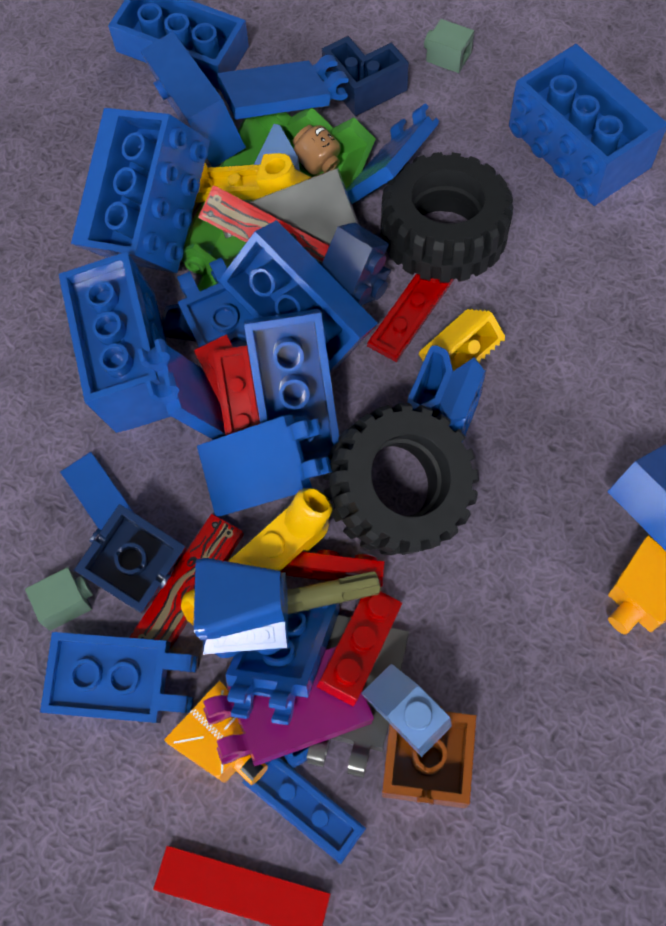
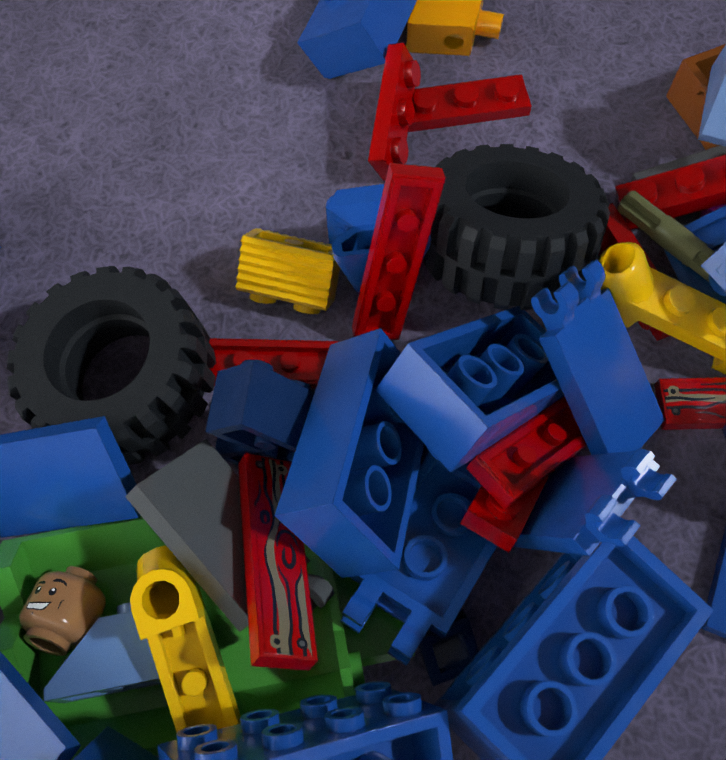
camera: 125 degrees left, 0 degrees up
none -> red tile [352,163,446,340]
none -> red plate [368,43,421,181]
none -> red plate [408,74,532,132]

